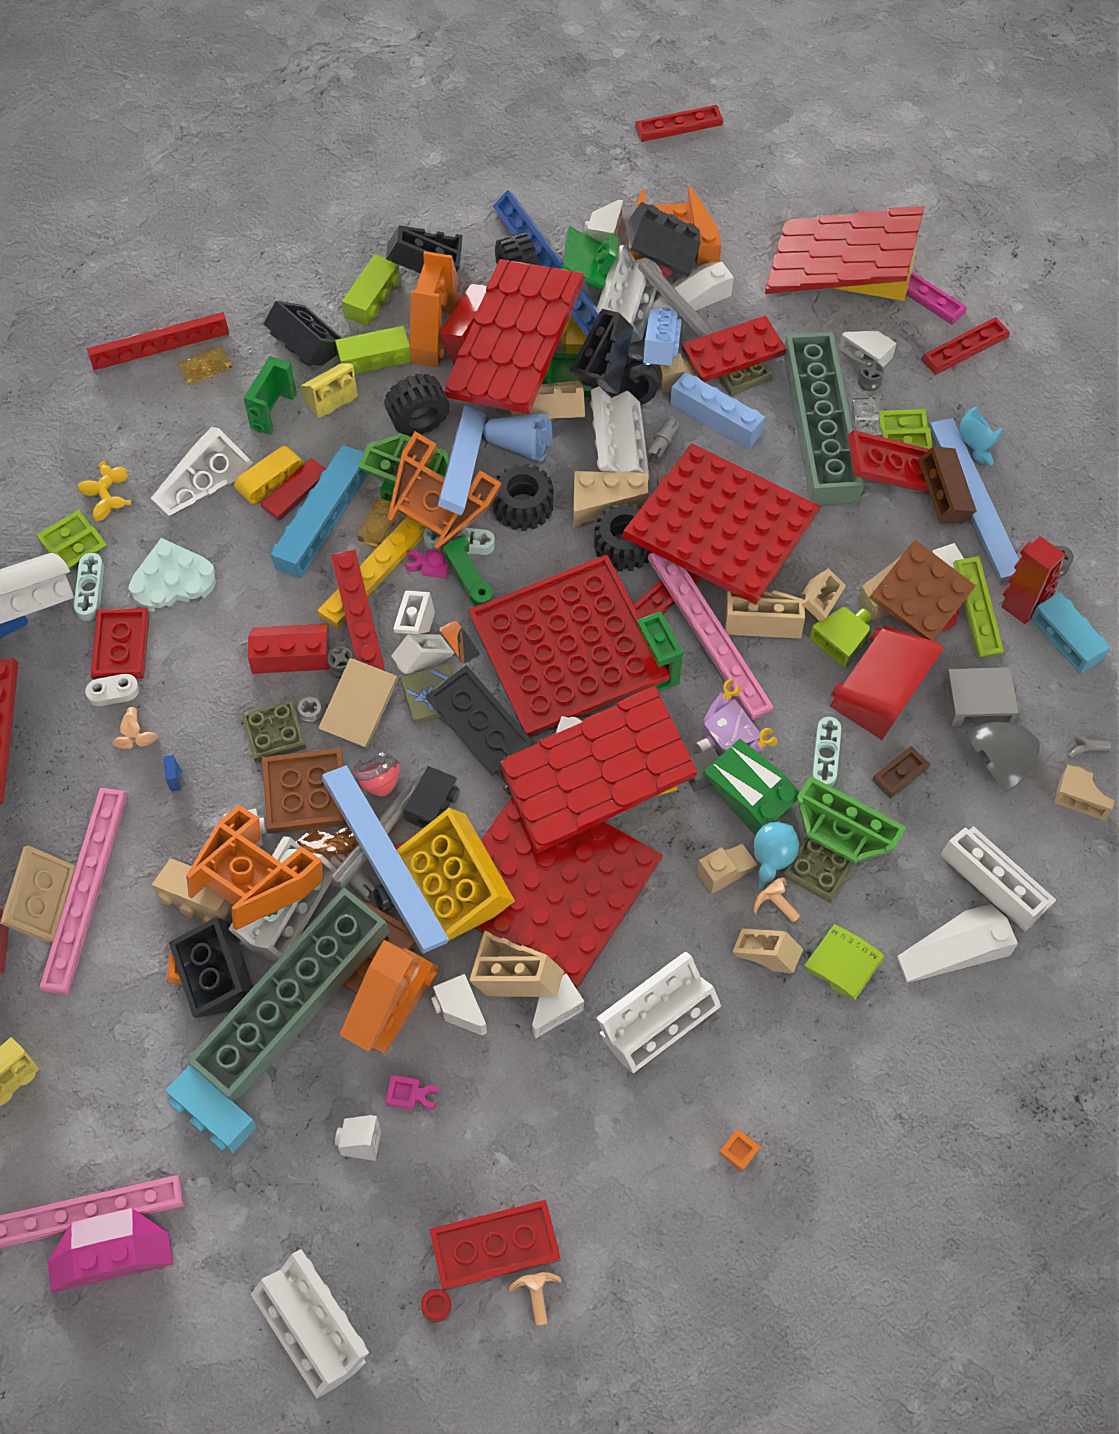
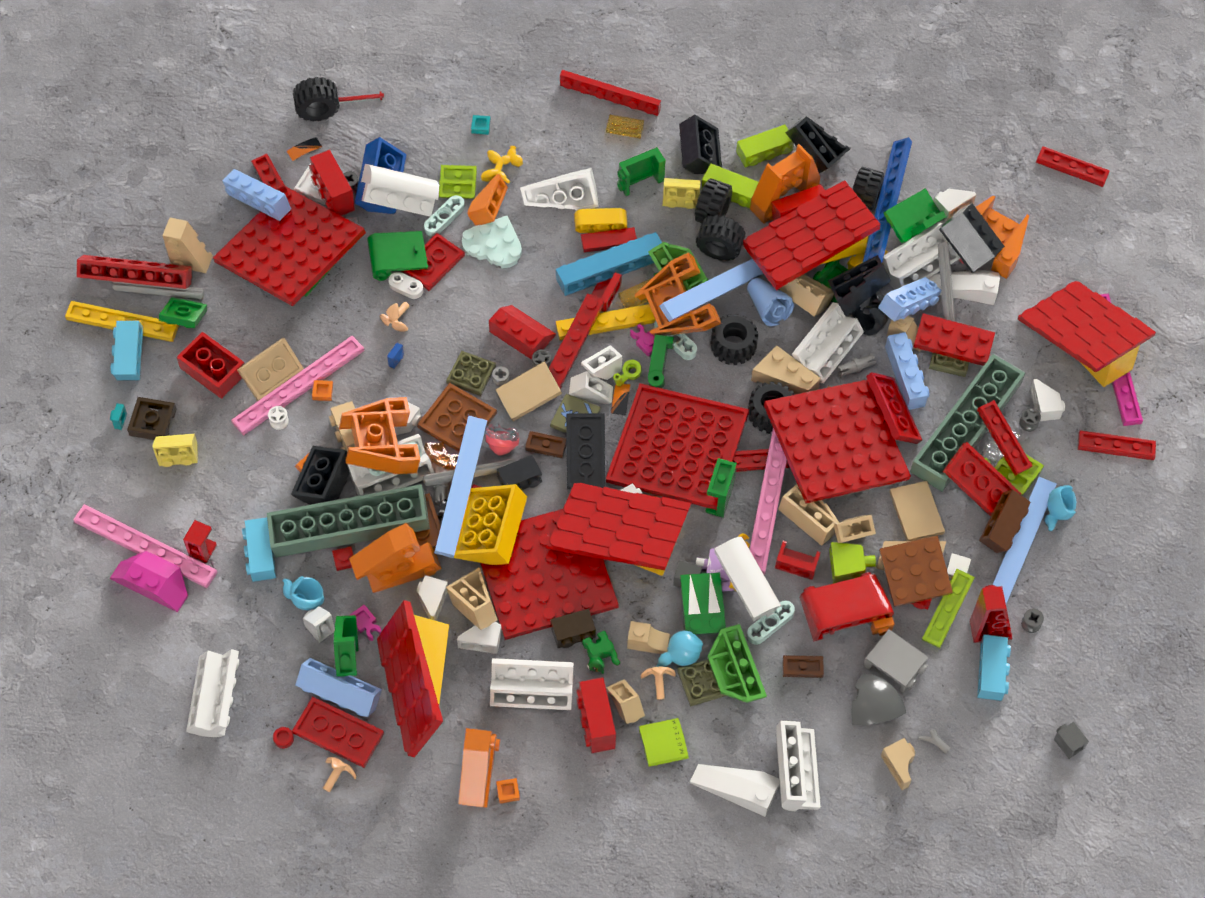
camera: 40 degrees right, 0 degrees up
none -> red panel [183,520,217,563]
none -> white wheel [268,406,289,430]
none -> medium azure hair [282,576,324,611]
none -> light blue brick [295,658,382,717]
none -> orange plate [312,380,333,401]
none -> red plate [332,546,353,571]
none -> green panel [333,615,359,677]
none -> green door [367,231,428,281]
none -> red piece [377,600,449,758]
none -> orange wedge [458,728,500,808]
none -> orange slope [467,174,508,226]
none -> teal plate [471,115,491,135]
none -> reddish brown plate [525,431,566,459]
none -> dark brown brick [550,609,596,648]
none -> red brick [576,677,616,753]
none -> green animal [582,631,620,674]
none -> red panel [591,272,622,312]
none -> lime plate [613,360,642,386]
none -> black tyre [694,178,732,223]
none -> white brick [714,537,781,621]
none -> red panel [775,541,821,580]
none -> red plate [866,372,922,444]
none -> orange plate [870,617,895,636]
none -> tan tile [889,481,945,541]
none -> red tile [977,400,1033,476]

